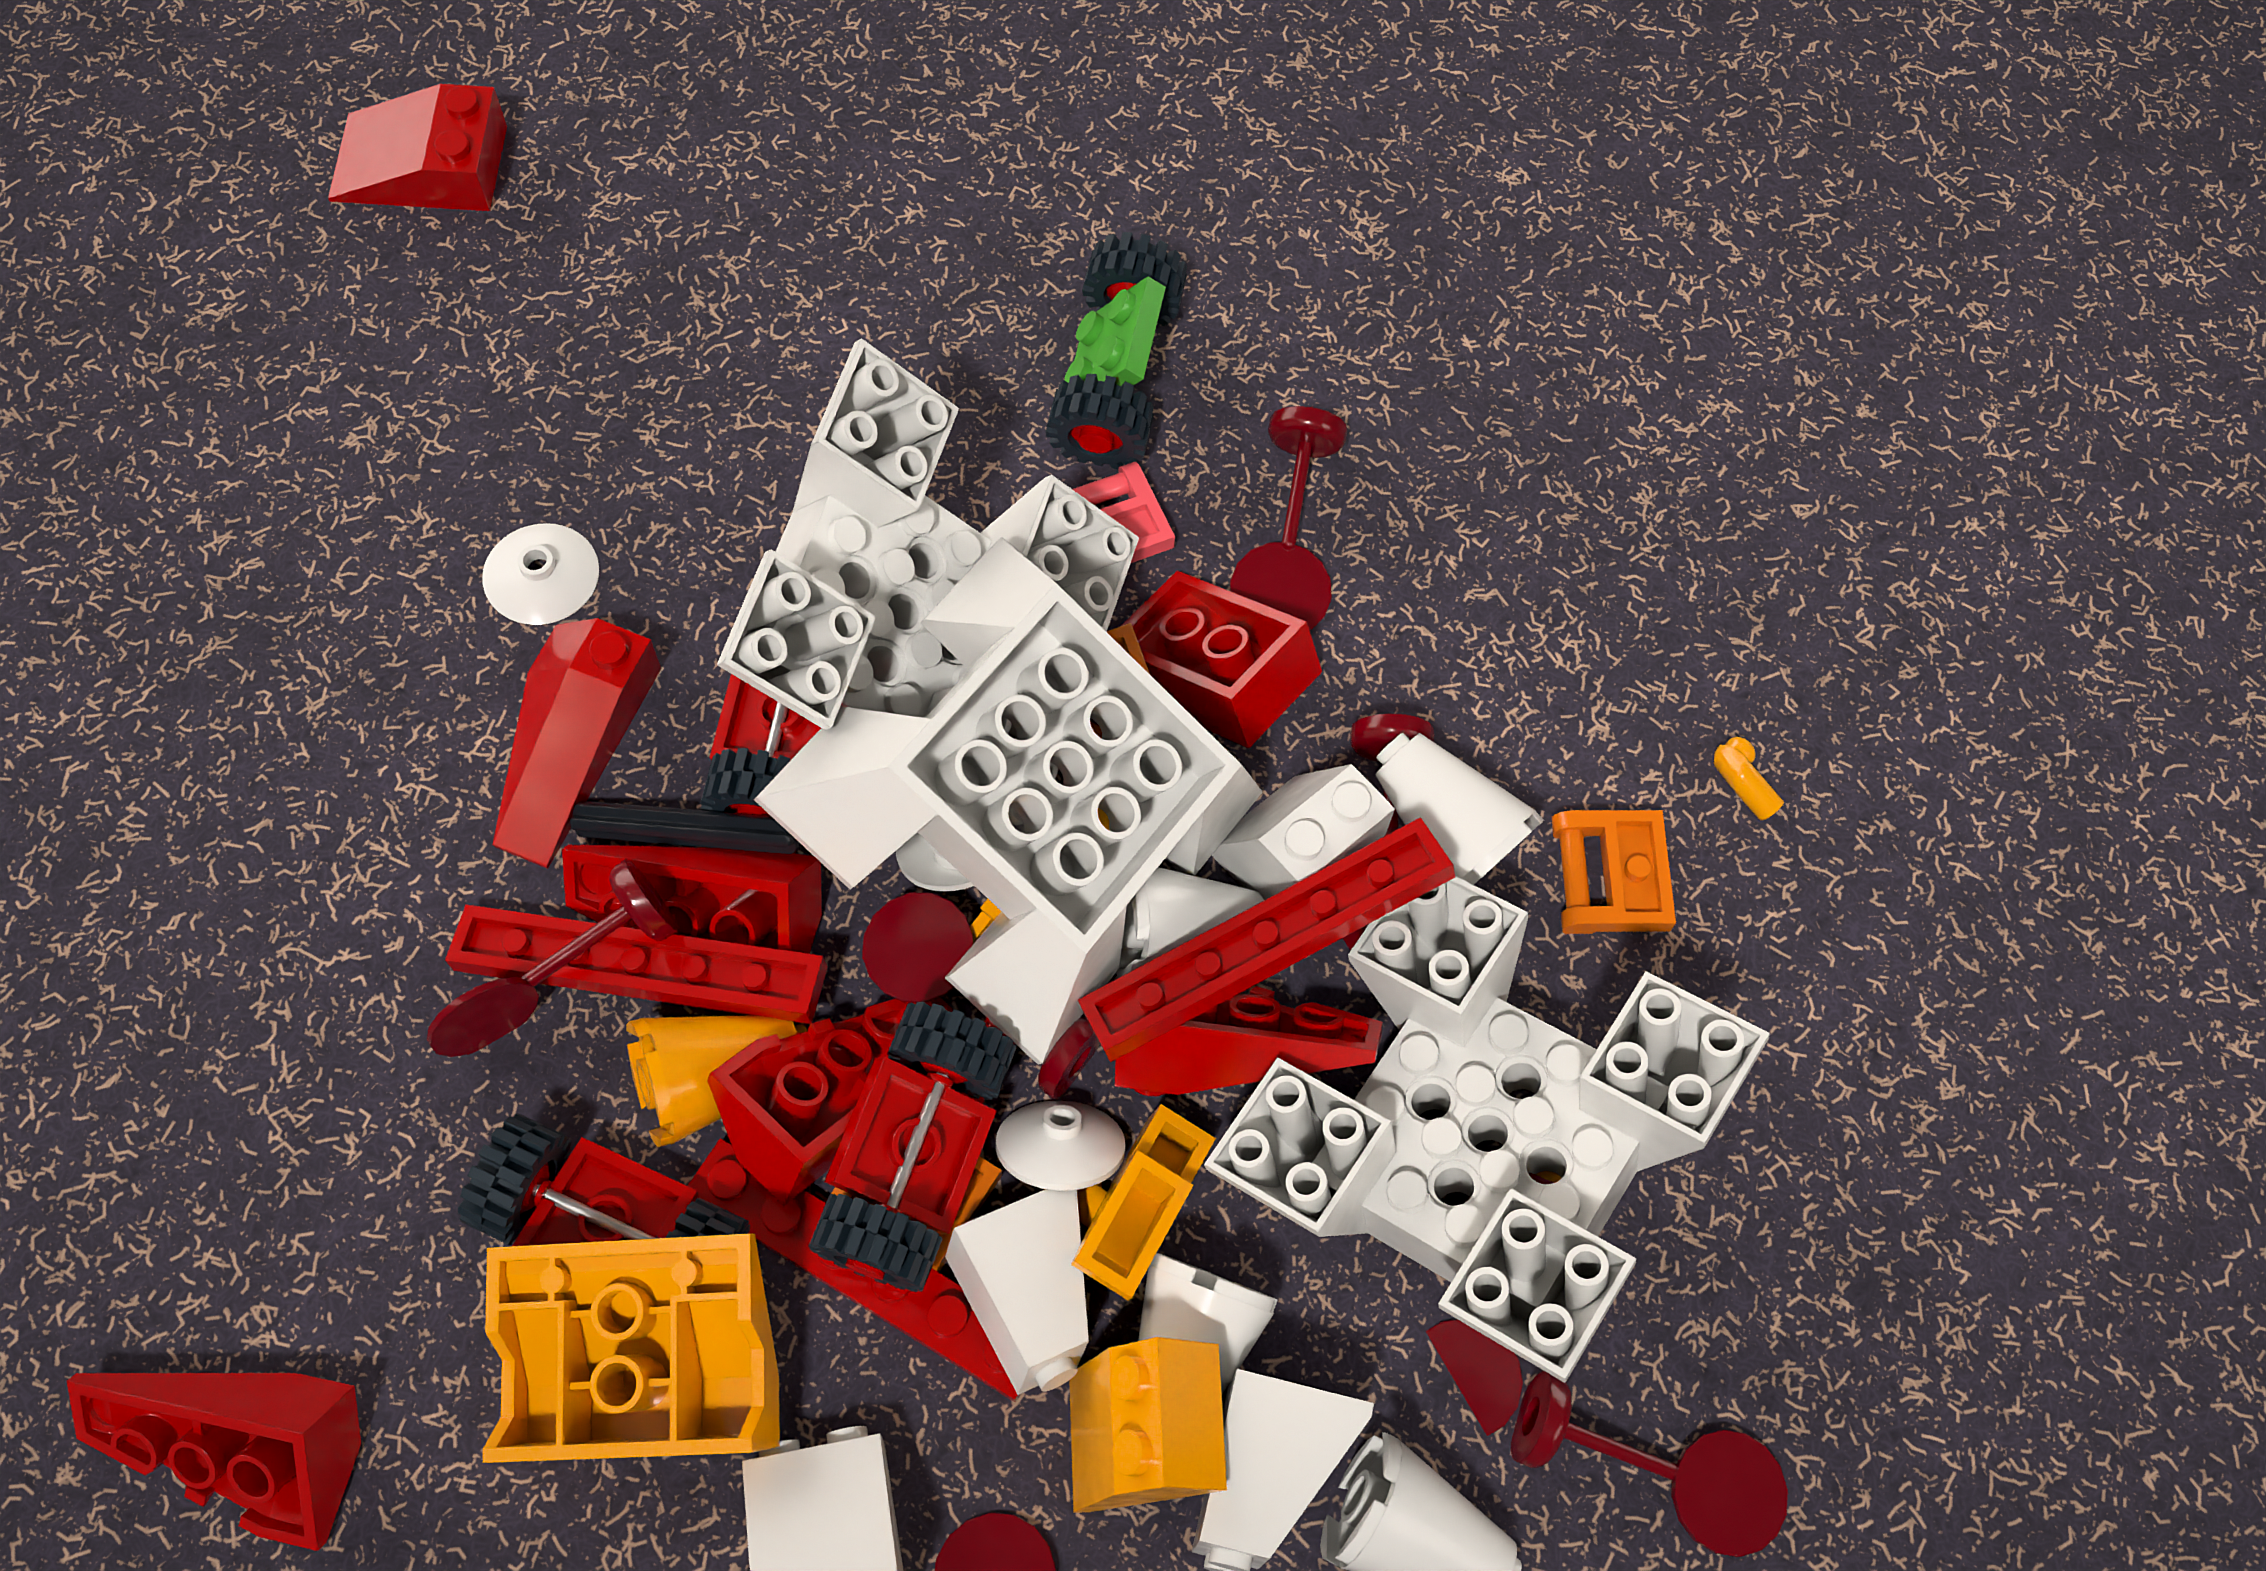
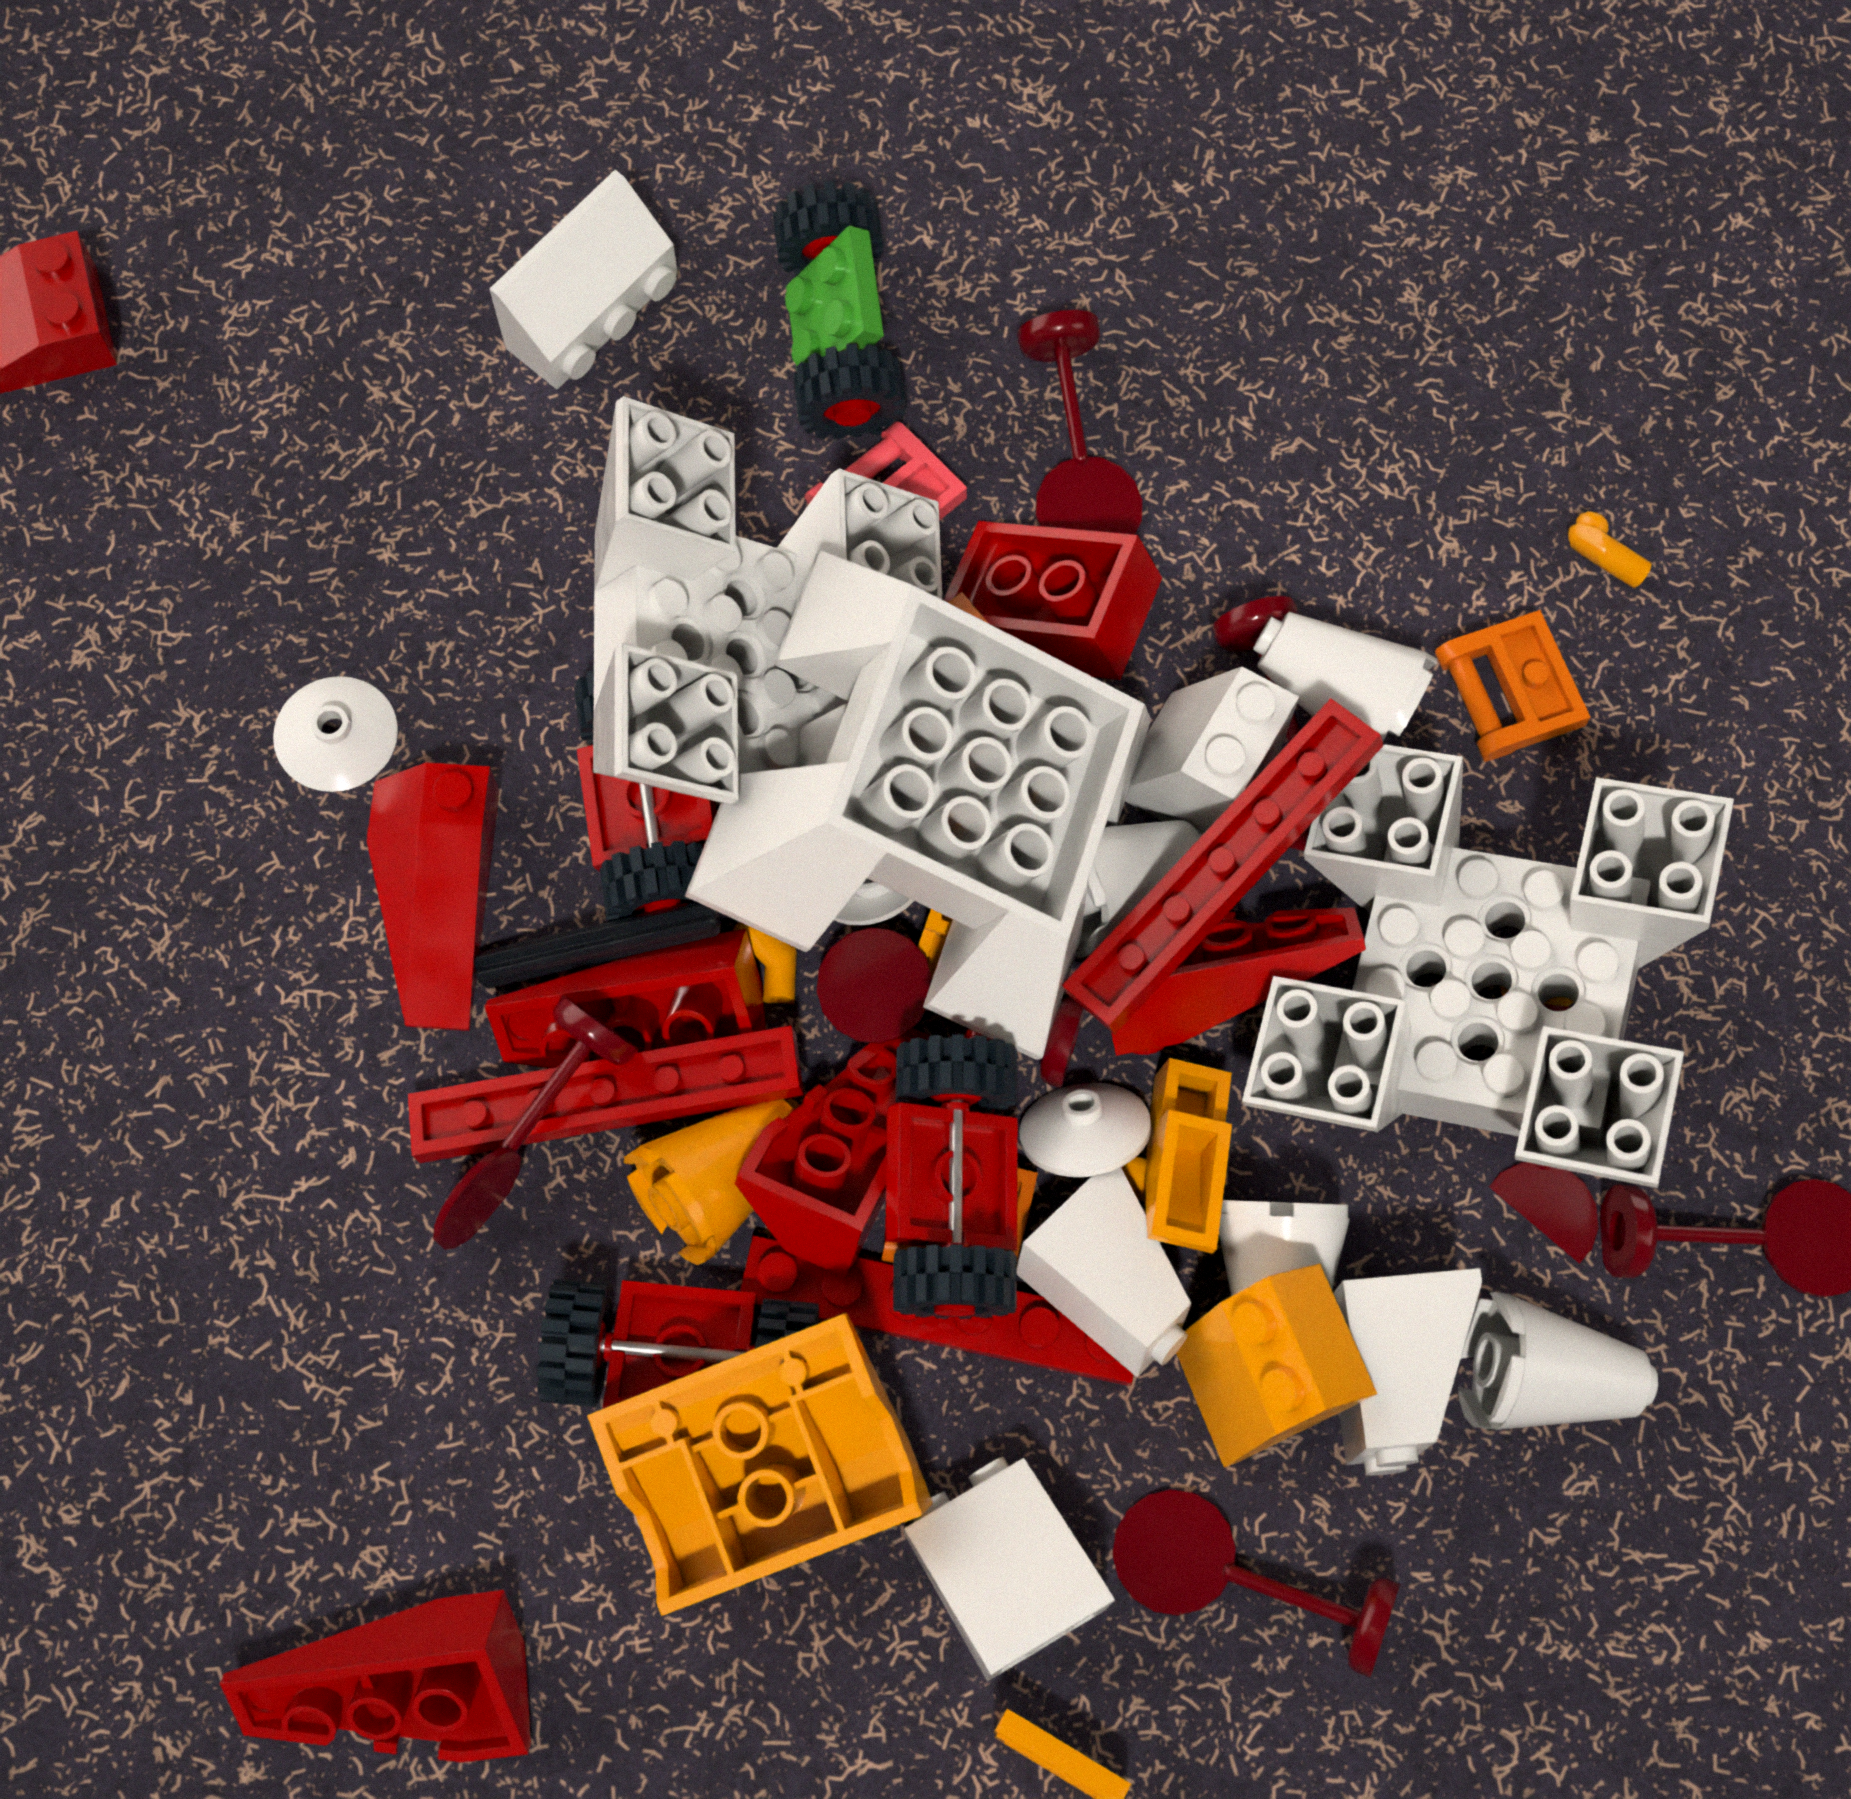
camera: 15 degrees left, 5 degrees up
none -> white slope [489,170,678,389]
none -> light orange arm [732,922,797,1004]

